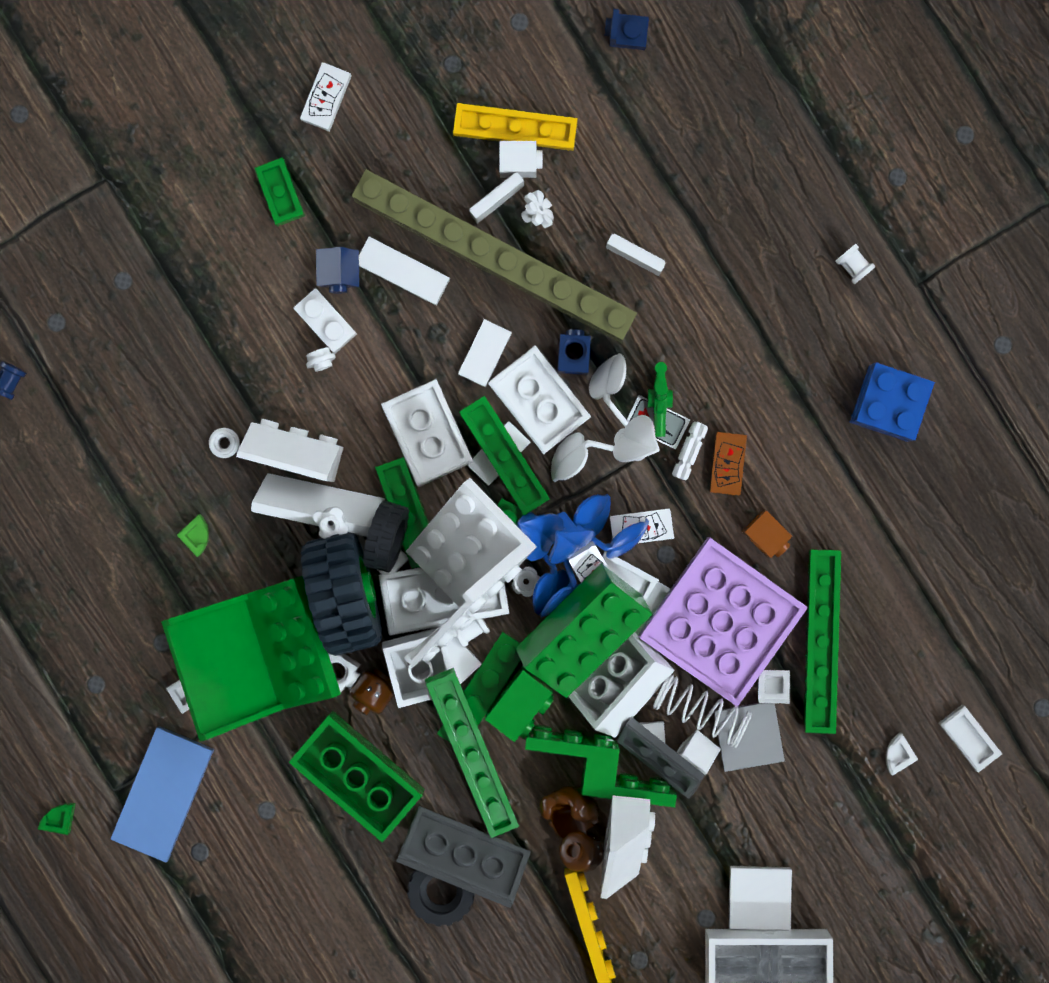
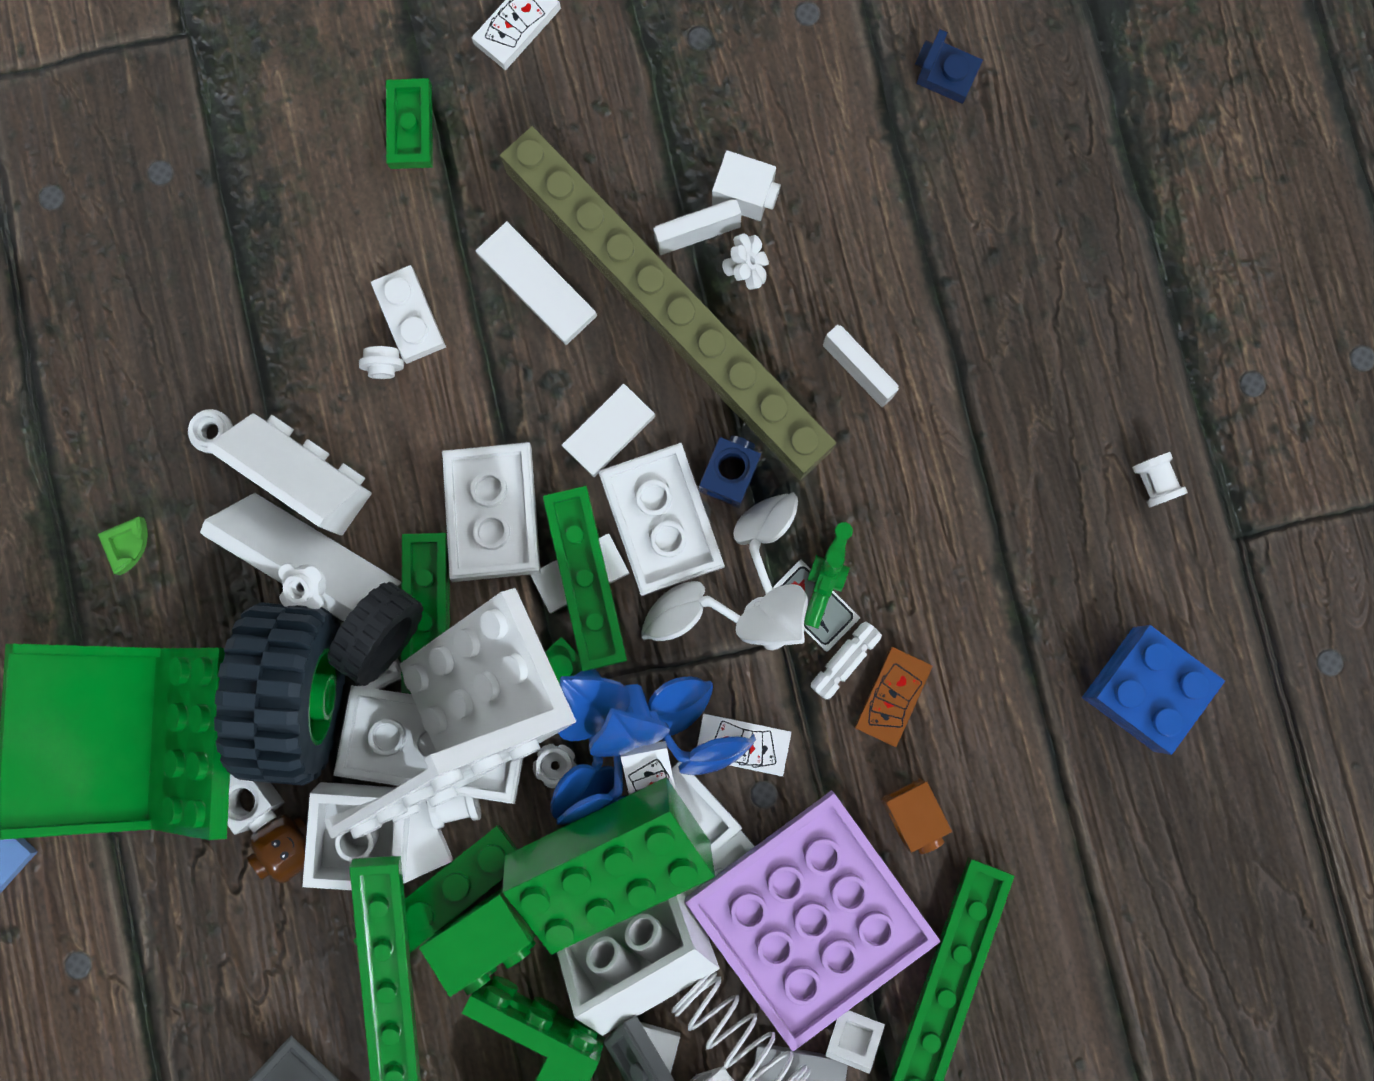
camera: 20 degrees right, 5 degrees down
green brick [289,711,425,843] -> none
dark blue brick [316,247,359,294] -> none
yellow plate [453,103,578,151] -> none

